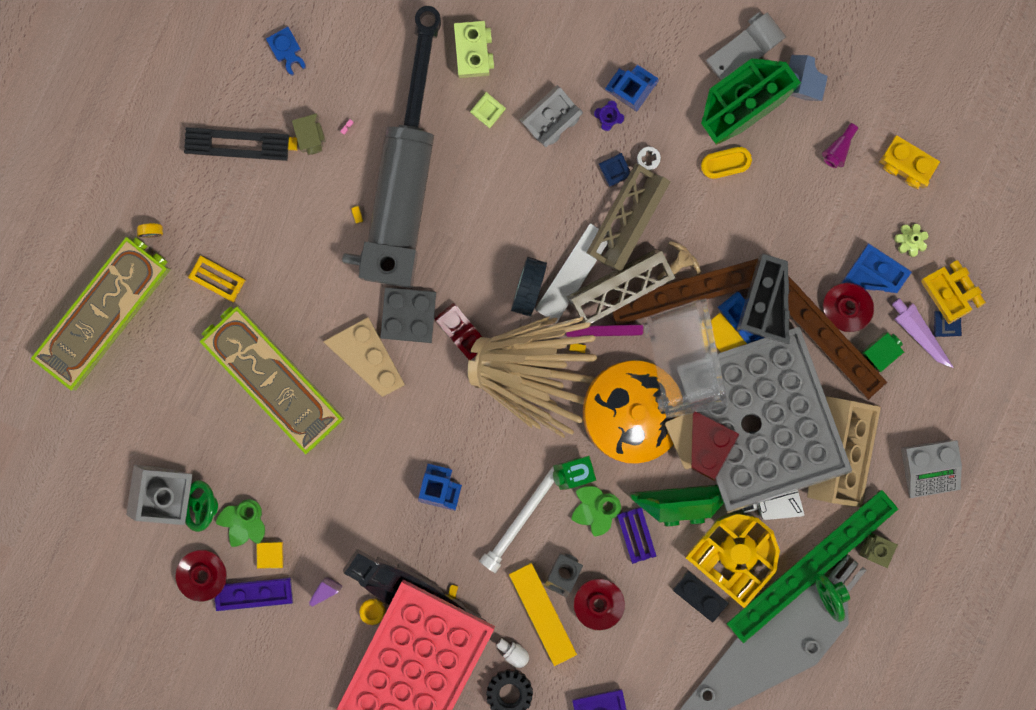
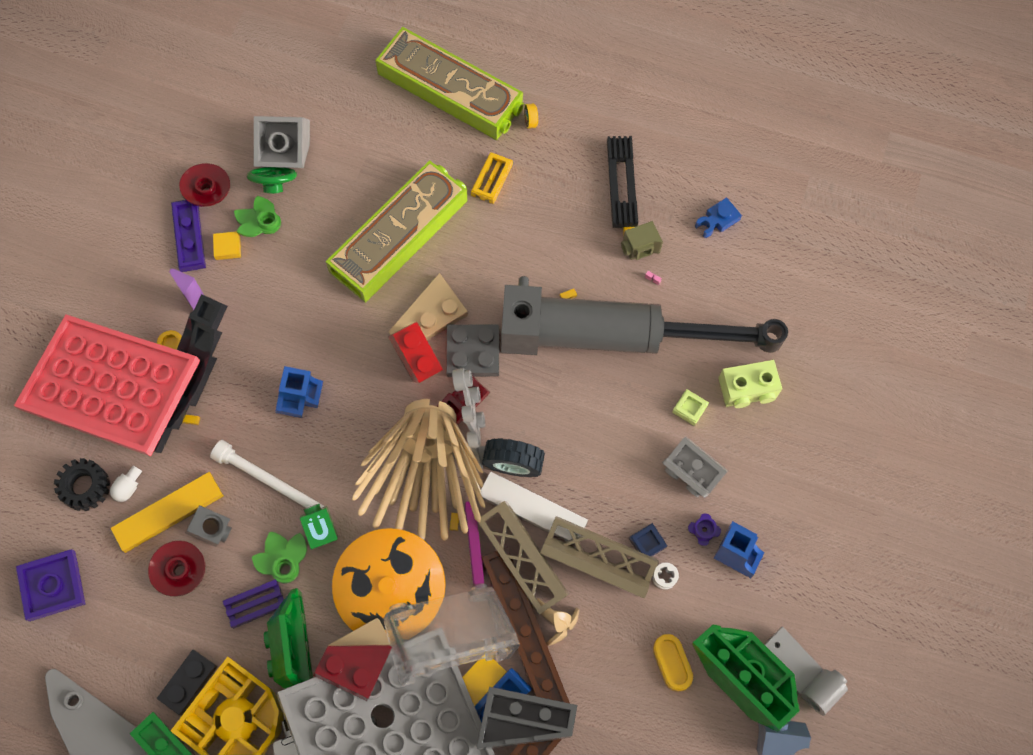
camera: 85 degrees right, 20 degrees down
none -> red brick [388,322,443,383]
none -> light grey plant [452,368,485,468]

